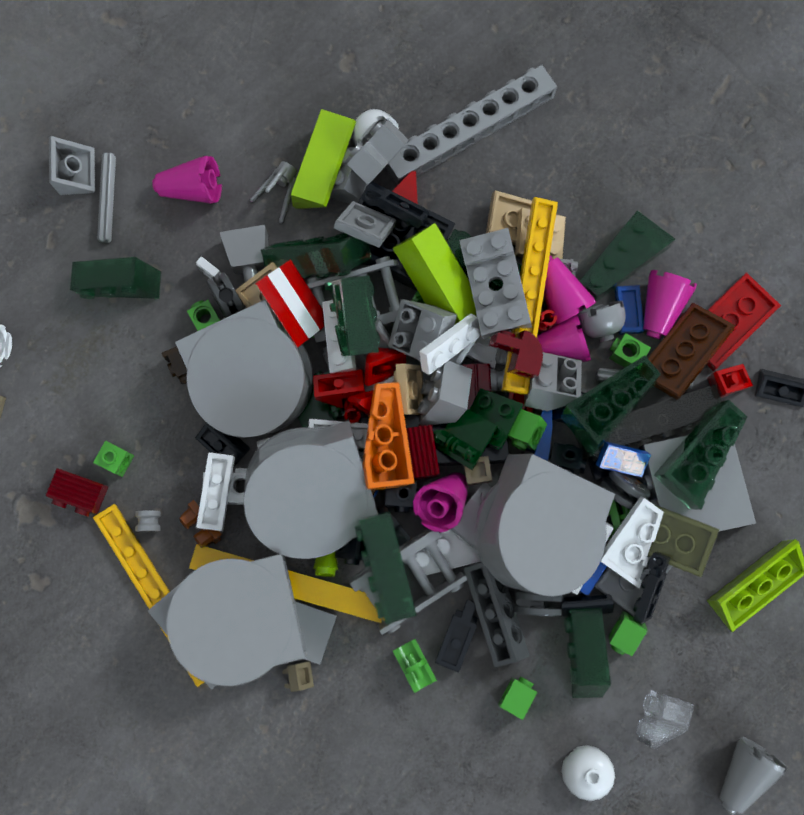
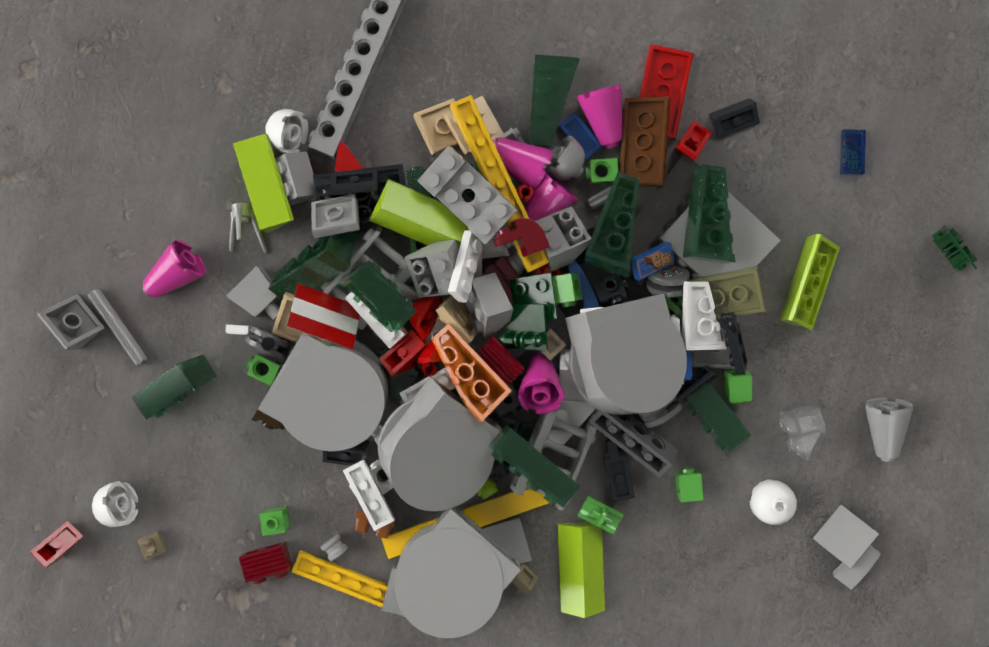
camera: 35 degrees left, 10 degrees up
light grey brick [347,120,409,184] -> none
none -> lime slope [558,522,605,618]

